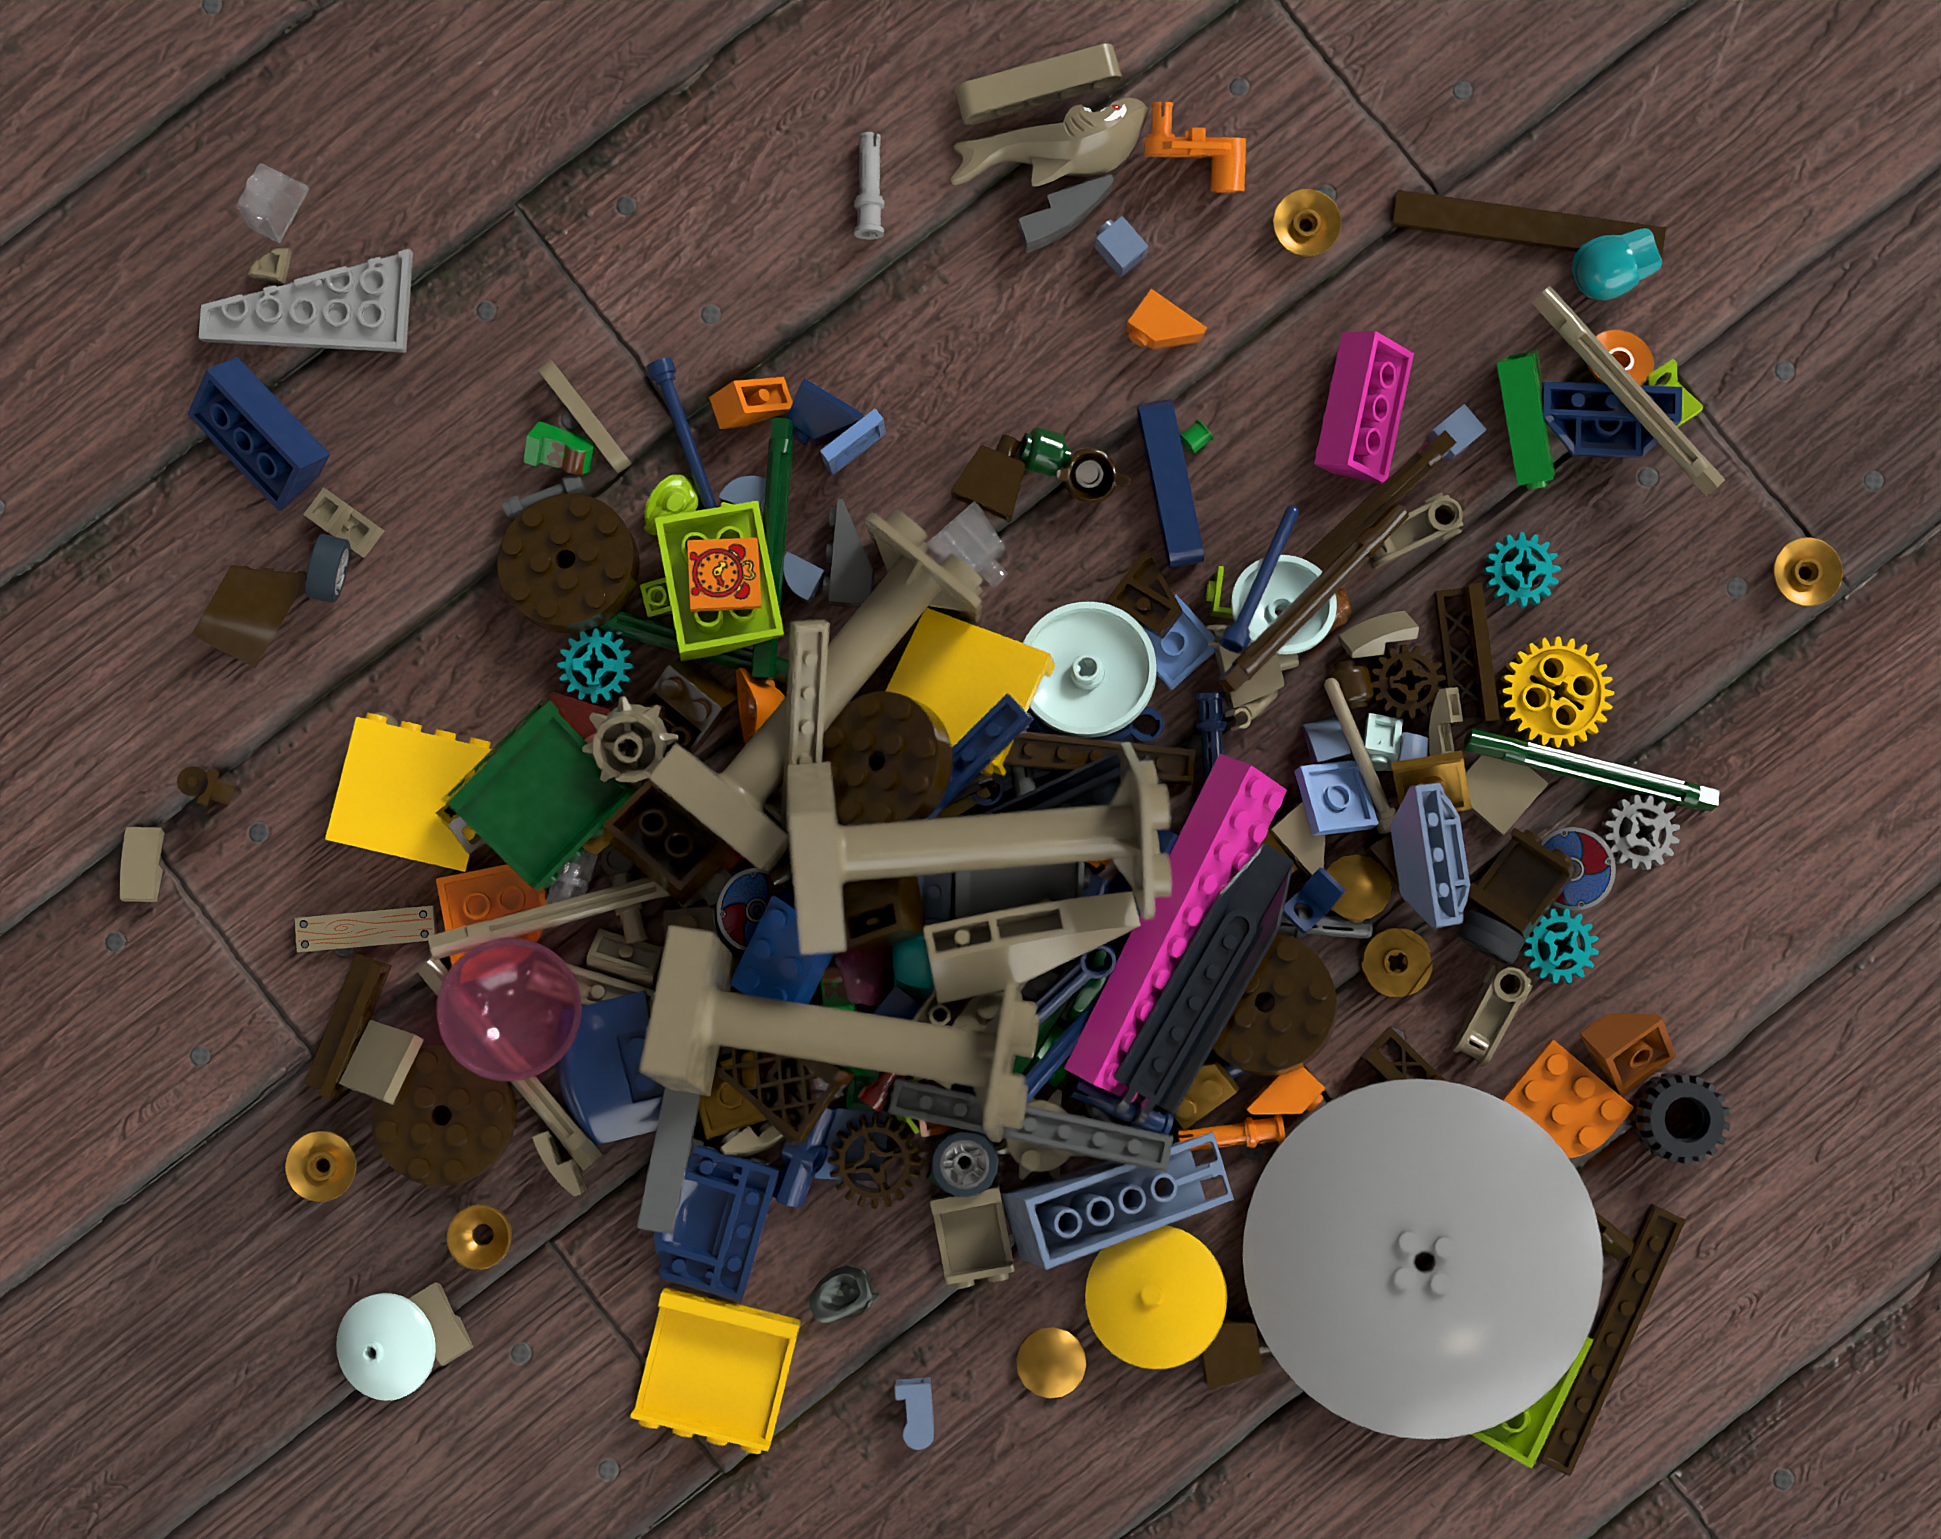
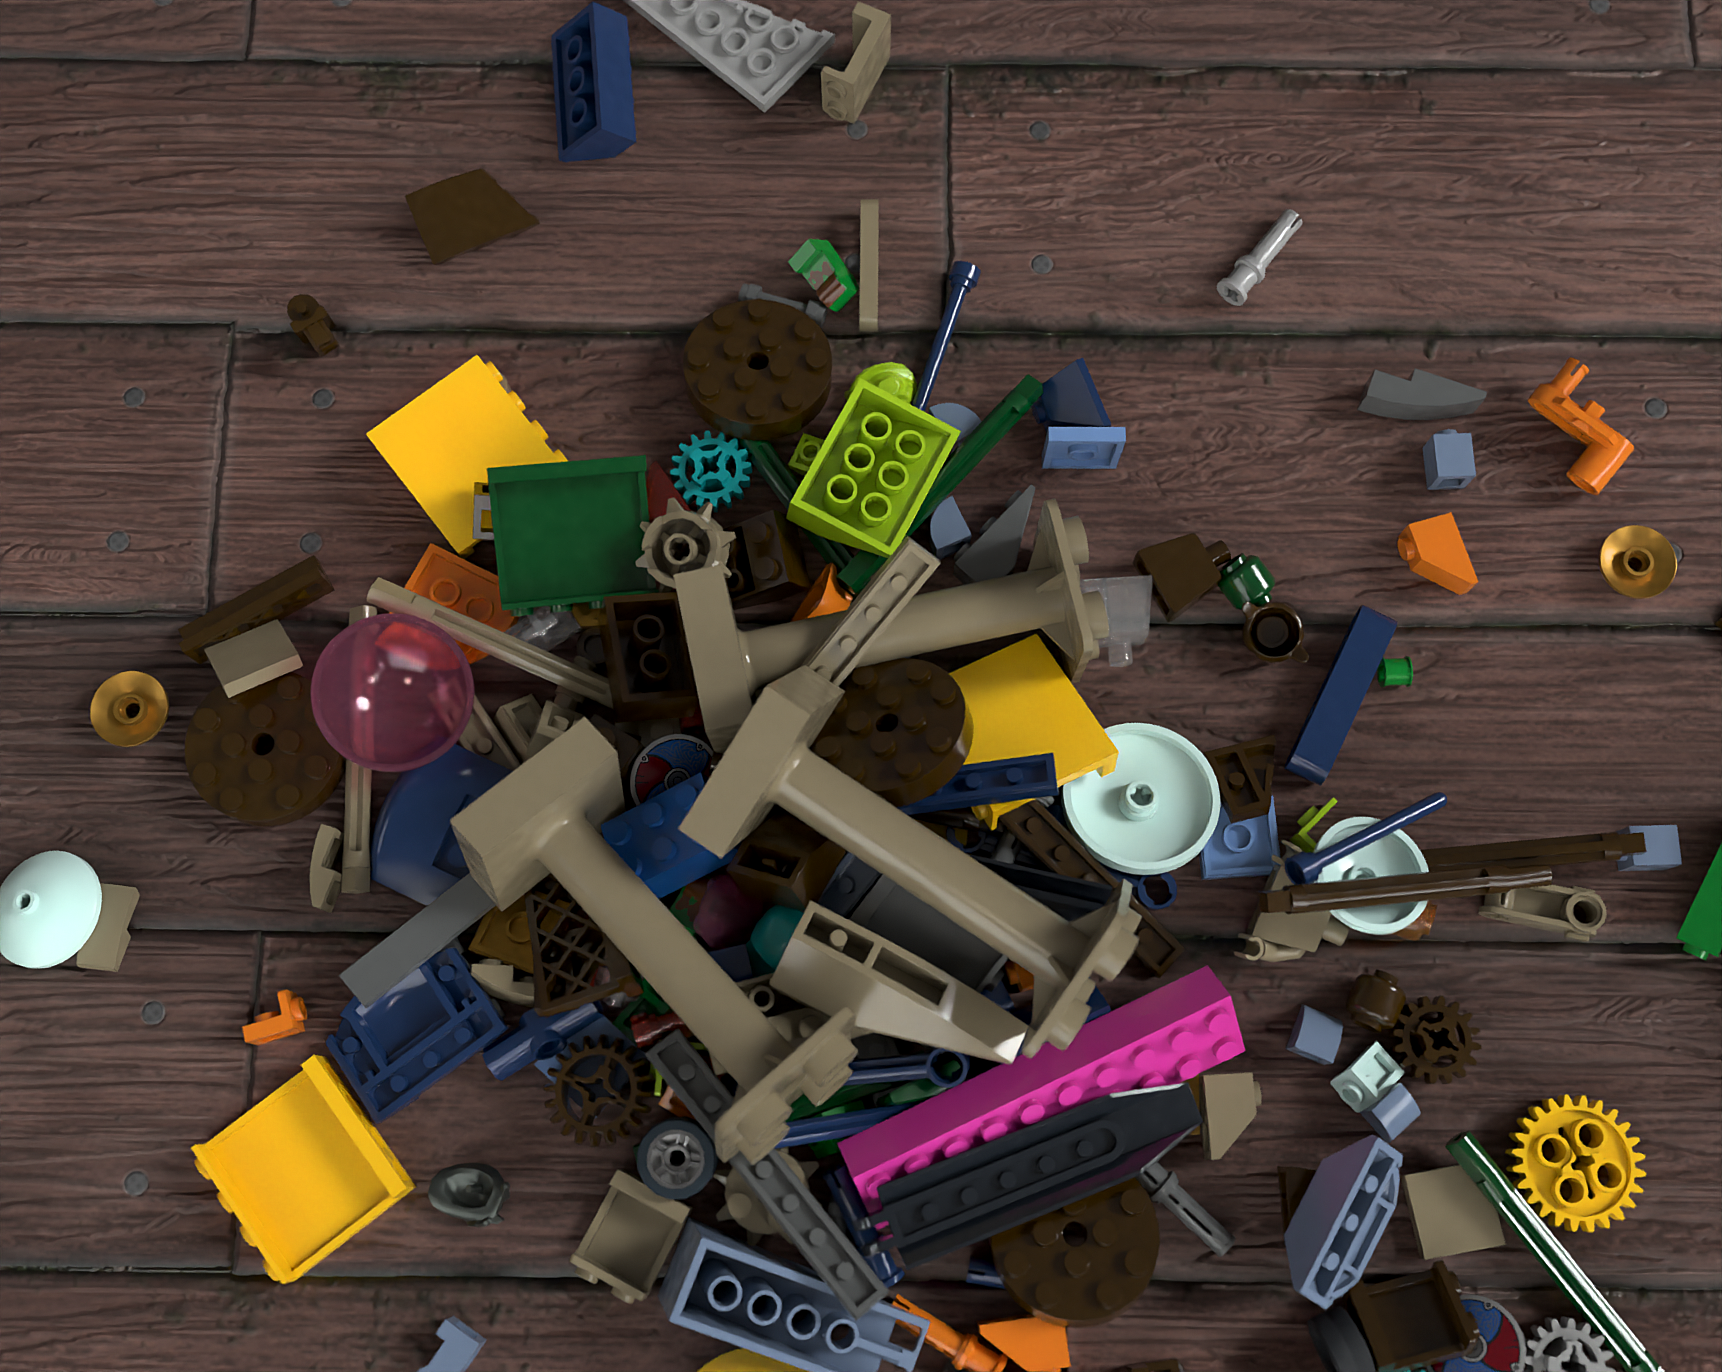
camera: 40 degrees right, 10 degrees down
dark tan slope [120,827,165,902] -> none
dark tan tile [294,906,437,953] -> none
dark tan slope [303,487,384,558] -> none
black wheel [305,534,350,603] -> none
pearl gold piece [447,1204,512,1270] -> none
orange tile [687,538,761,612] -> none
orange slope [709,377,793,429] -> none
dark tan piece [950,98,1149,187] -> none
dark tan beam [954,44,1122,125] -> none
pearl gold wing [1170,1060,1239,1130] -> none
dark blue pin [1194,692,1227,784] -> none
dark blue bracket [1283,867,1345,934] -> none
medium blue tile [1294,760,1378,836] -> none
dark pink slope [1314,331,1414,484] -> none
dark tan piece [1324,678,1398,834] -> none
pearl gold dish [1326,855,1392,923] -> none
dark tan slope [1338,611,1419,658] -> none
pearl gold plate [1360,928,1432,997] -> none
pearl gold plate [1391,750,1472,812] -> none
dark tan slope [1429,687,1463,756] -> none
dark brown fence [1434,583,1500,727] -> none
teal gear [1482,532,1561,608] -> none
none -> orange bracket [242,989,307,1045]
none -> dark tan slope [526,700,583,757]
none -> dark tan panel [821,1,891,124]

